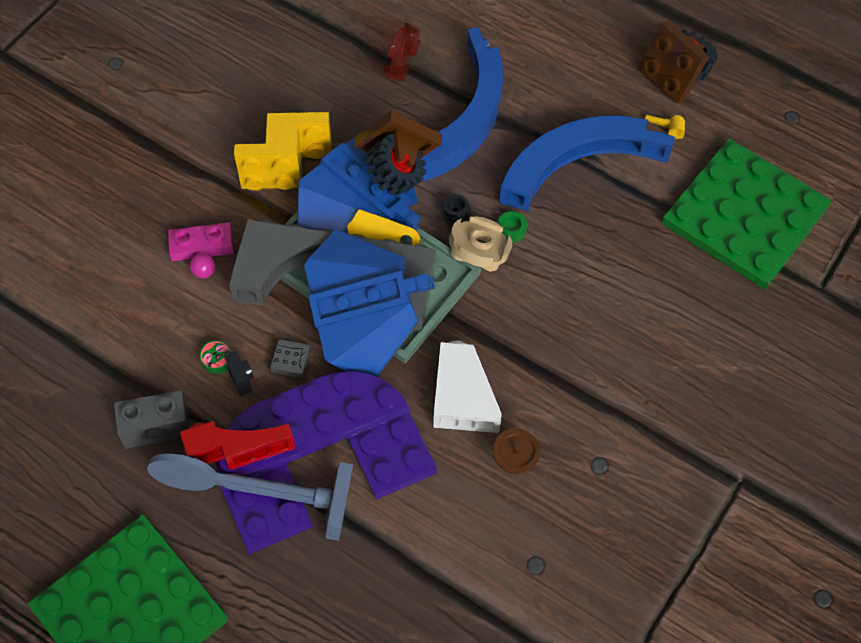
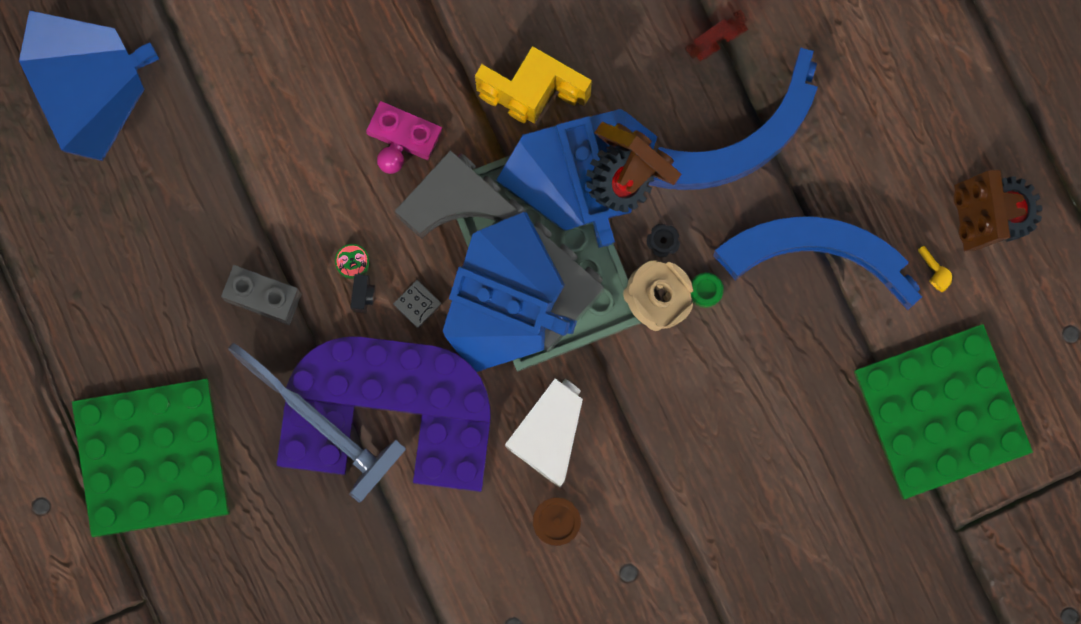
camera: 35 degrees right, 20 degrees up
red slope [180,421,296,470] -> none
yellow piece [347,209,421,245] -> none

